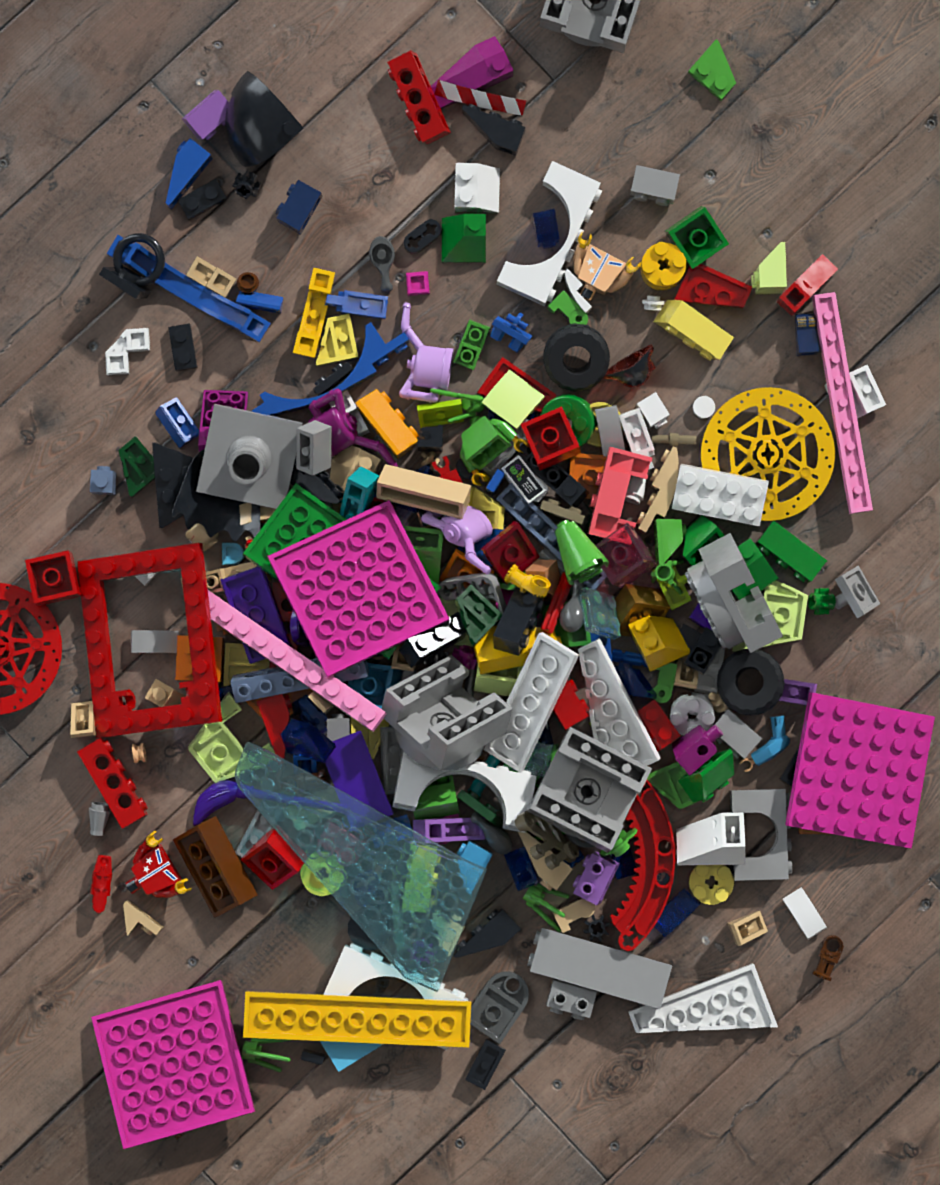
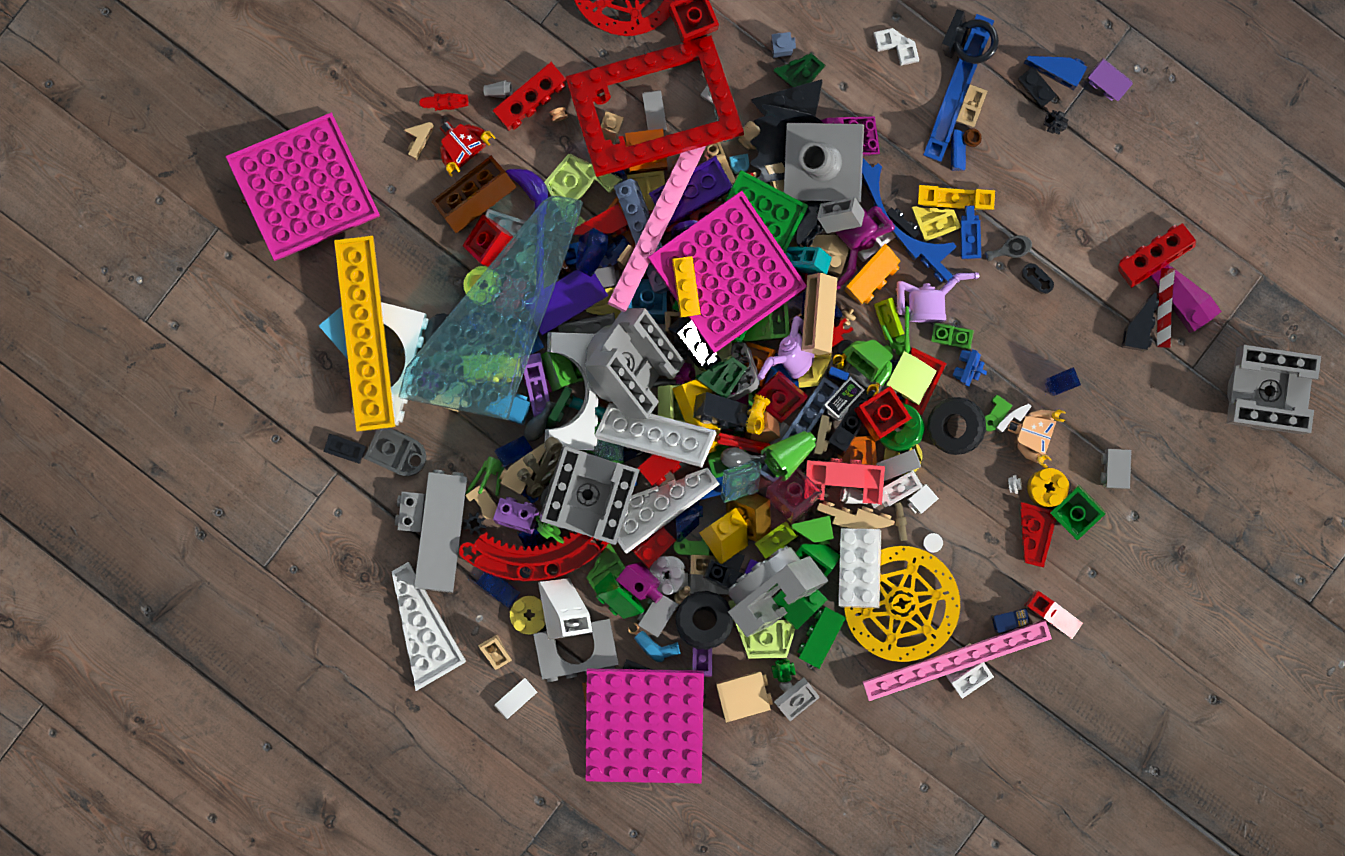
camera: 80 degrees right, 0 degrees up
tan slope [70,701,96,738] -> none
blue slope [155,397,200,448] -> none
black plate [168,323,198,371] -> none
black brick [225,71,304,167] -> none
bright green plant [242,1038,291,1072] -> none
dark blue brick [275,180,323,235] -> none
black tile [301,1049,325,1065] -> none
dark pink tile [406,271,430,296] -> none
black hinge [417,425,443,452] -> none
green slope [442,214,486,263] -> none
black slope [453,908,521,958] -> none
white slope [455,163,500,213] -> none
white arch [497,161,602,306] -> none
hat [603,344,656,388] -> none
blue axle [612,649,648,668] -> none
bright green plant [651,559,684,595] -> none
light yellow wedge [653,300,734,361] -> none
bright green wing [688,39,736,101] -> none
yellowish green slope [751,242,787,294] -> none
reddish brown connector [812,935,844,981] -> none
none -> yellow plate [672,256,701,317]
none -> tan slope [716,671,773,722]

